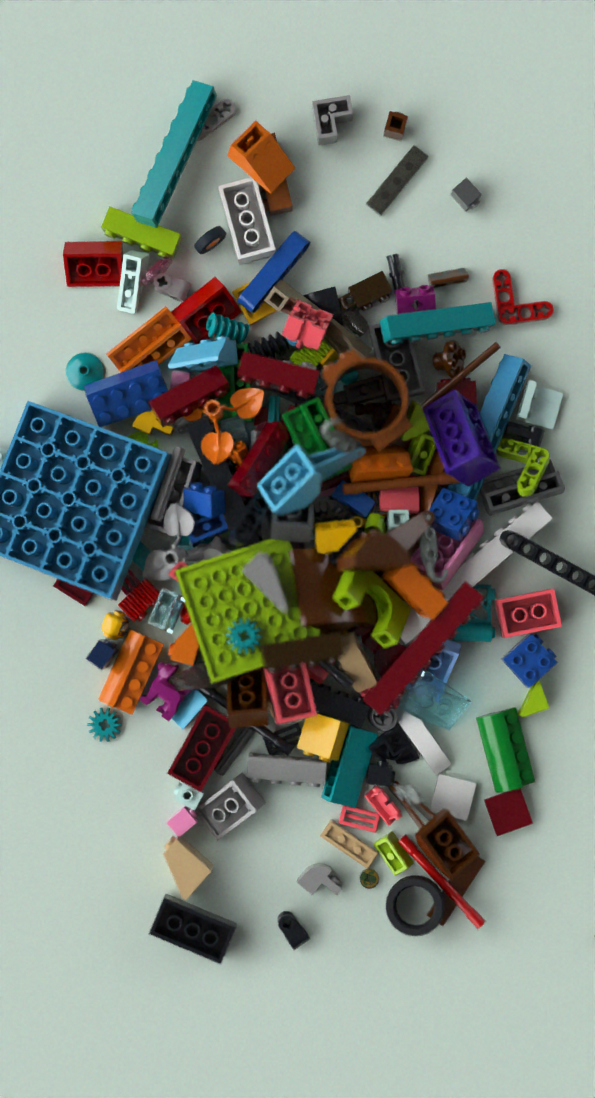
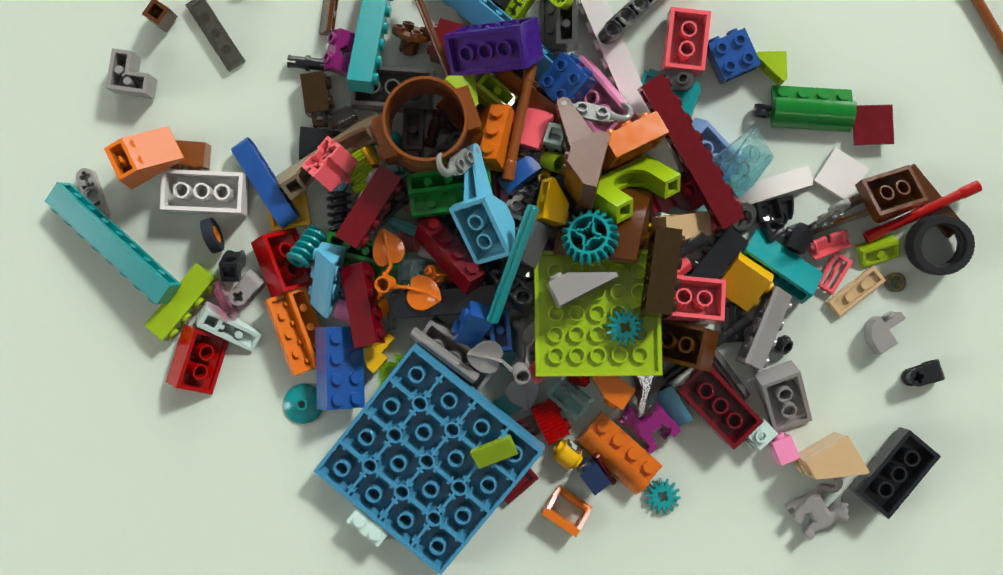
camera: 70 degrees left, 0 degrees up
none -> black leg [218,250,246,282]
none -> lime slope [470,434,518,469]
none -> teal axle [487,205,539,324]
none -> orange tile [541,484,593,537]
none -> teal gear [561,209,619,266]
none -> dark red hinge [592,453,616,485]
none -> dark grey plate [654,69,695,92]
none -> black bush [752,104,772,119]
none -> black plate [774,335,793,355]
none -> light grey animal [784,477,849,540]

